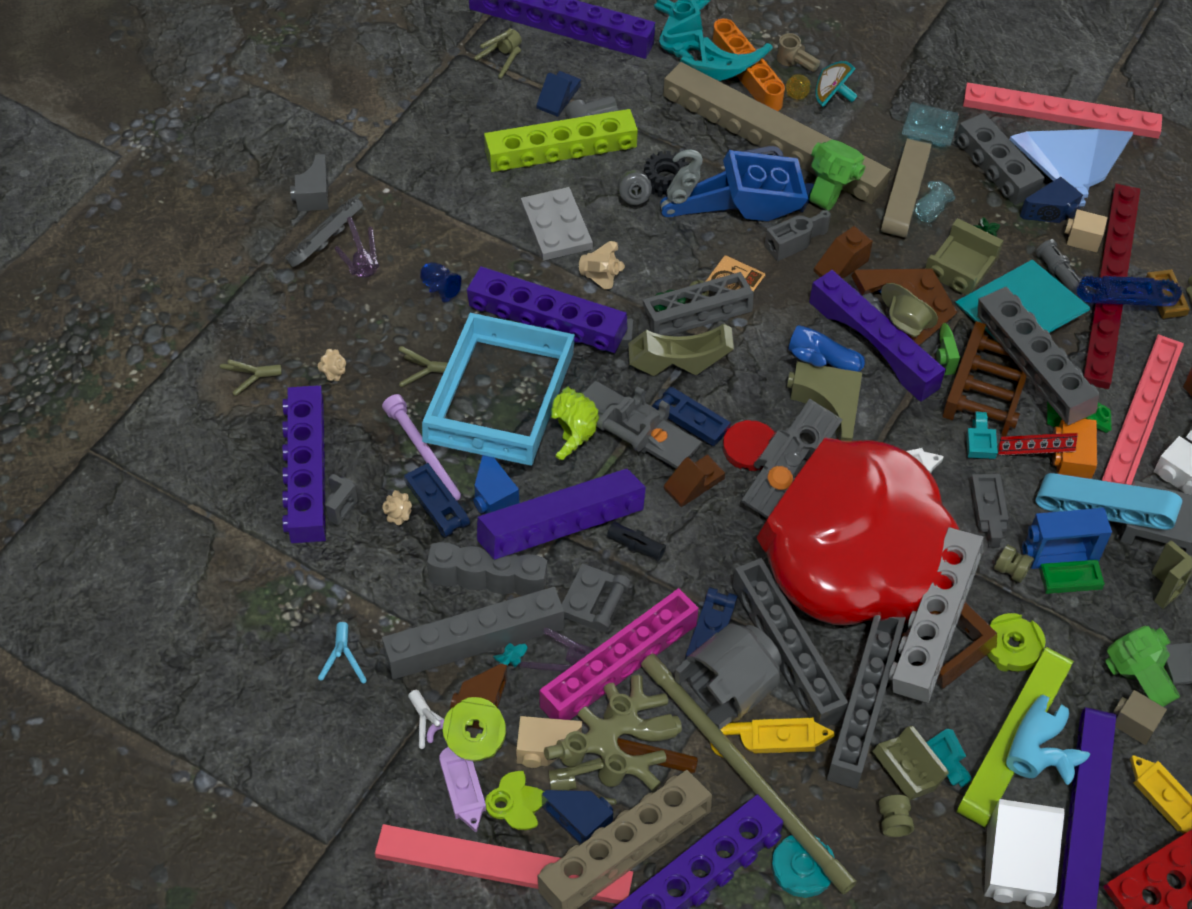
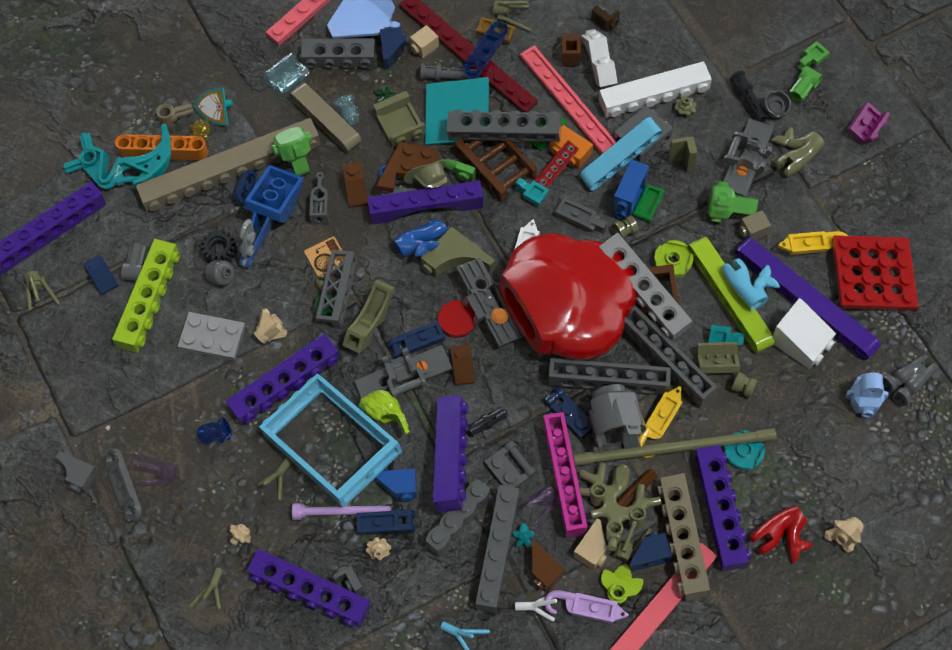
camera: 55 degrees left, 10 degrees up
lime plate [443,697,506,762] -> none

